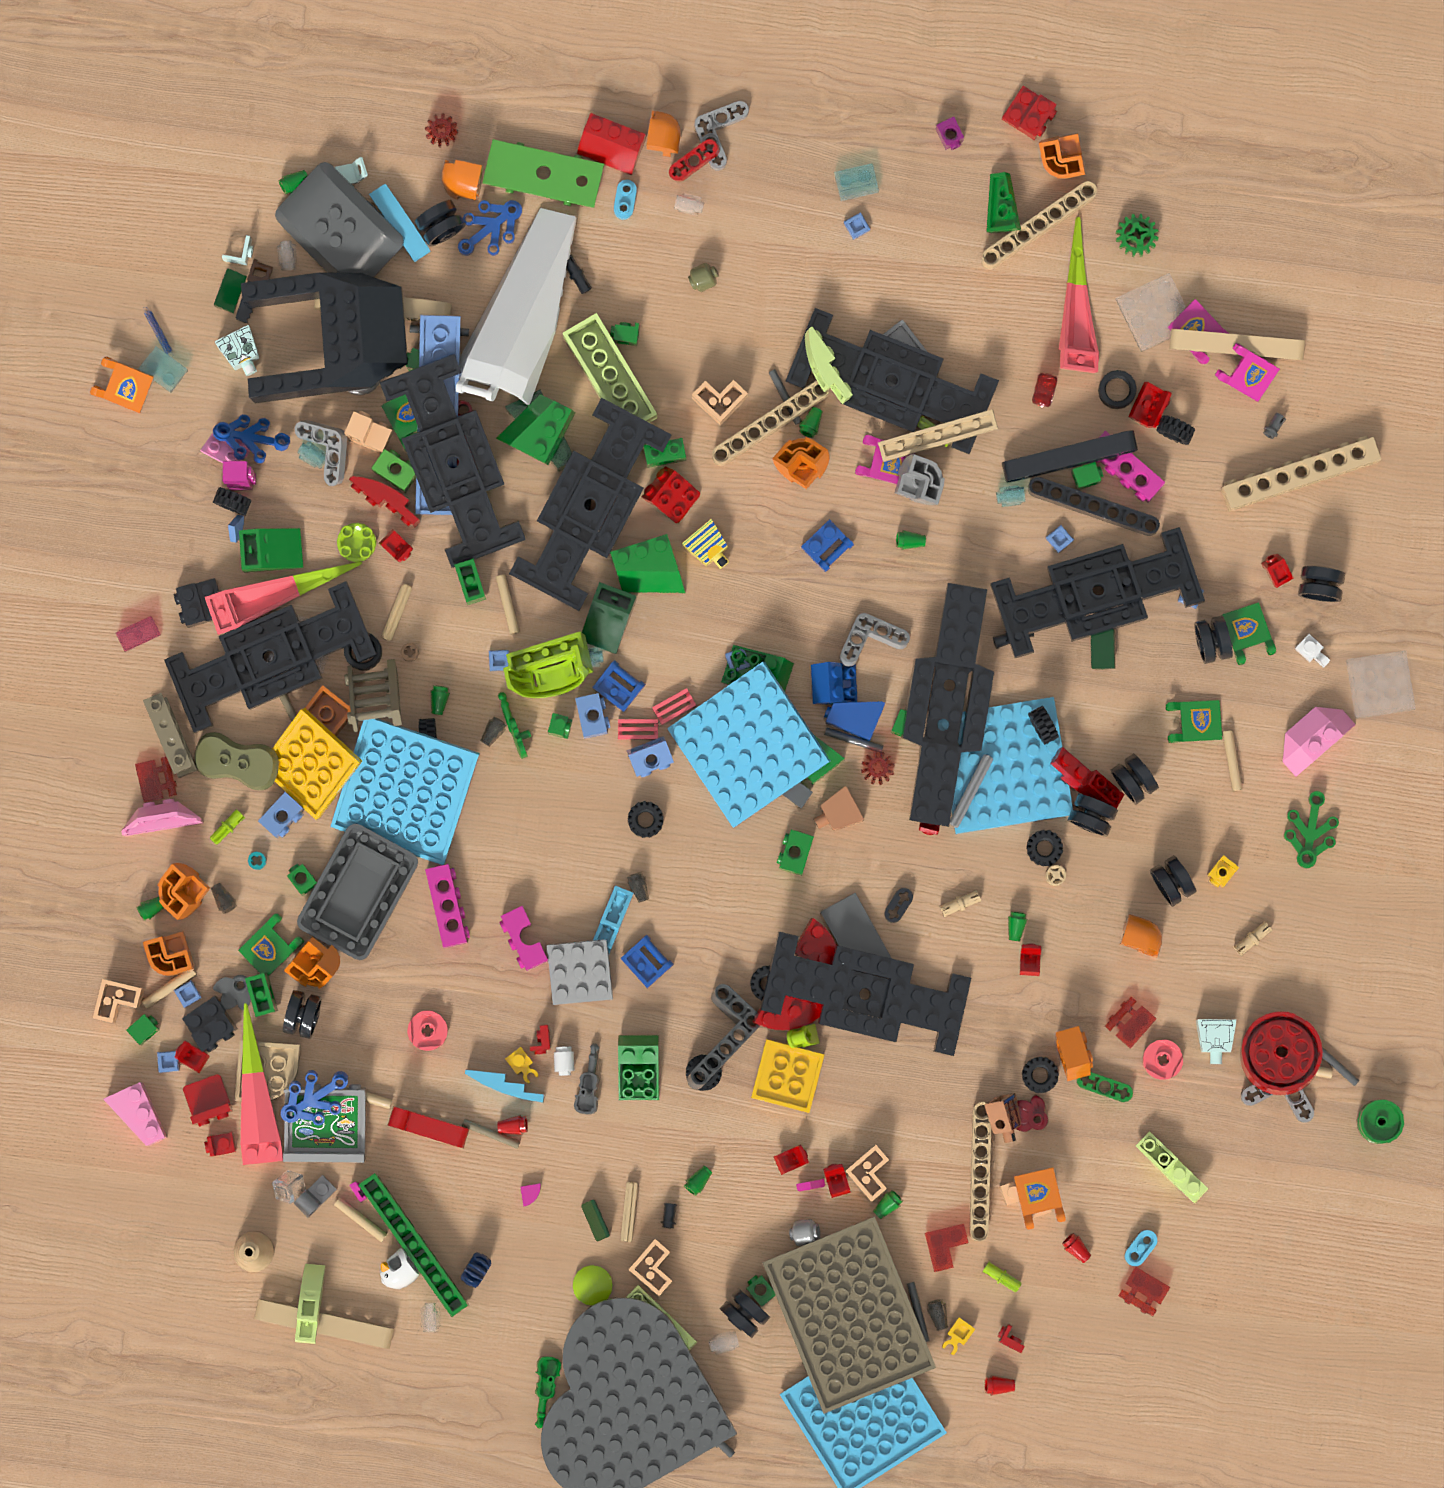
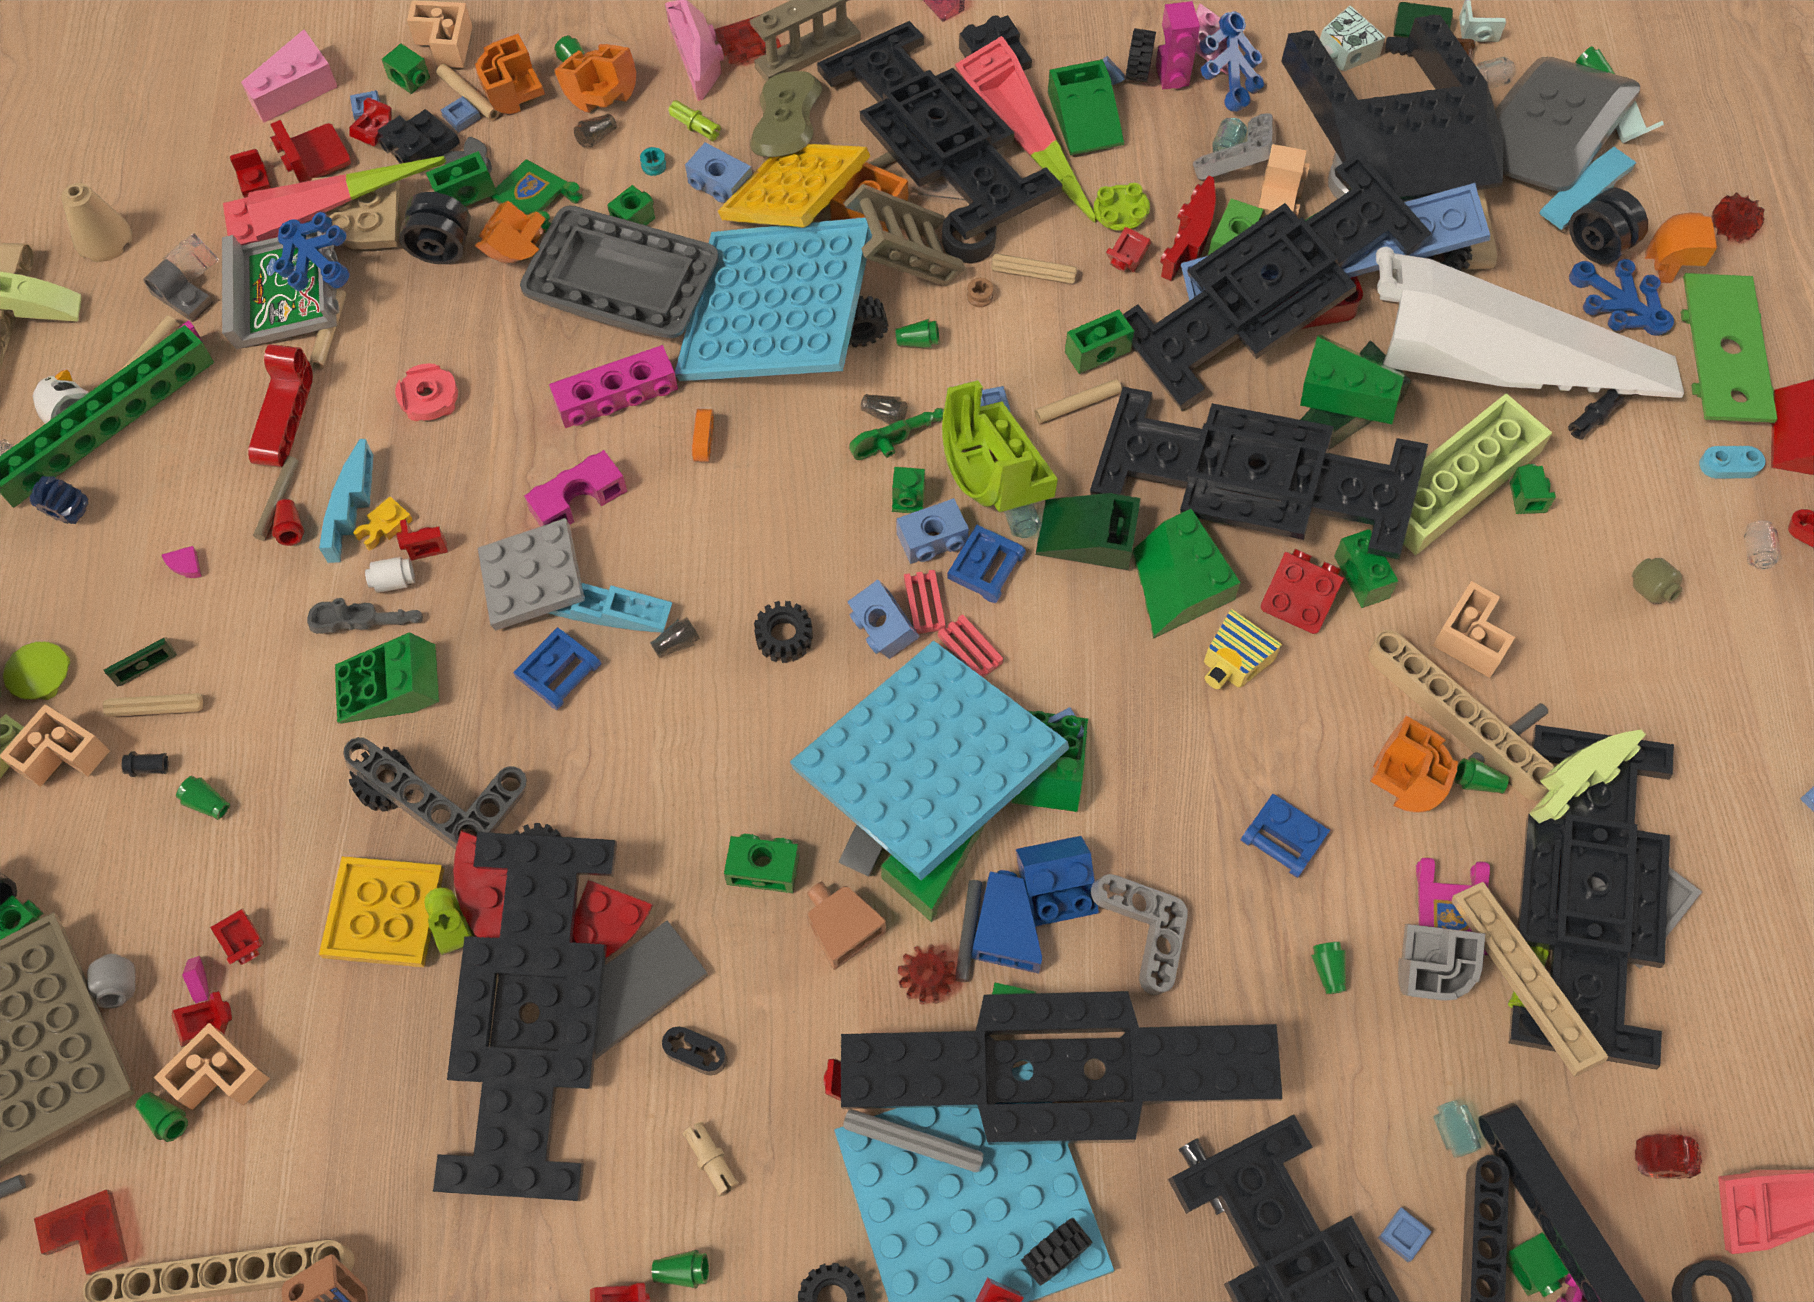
camera: 80 degrees right, 20 degrees down
none -> orange beam [692,408,714,462]

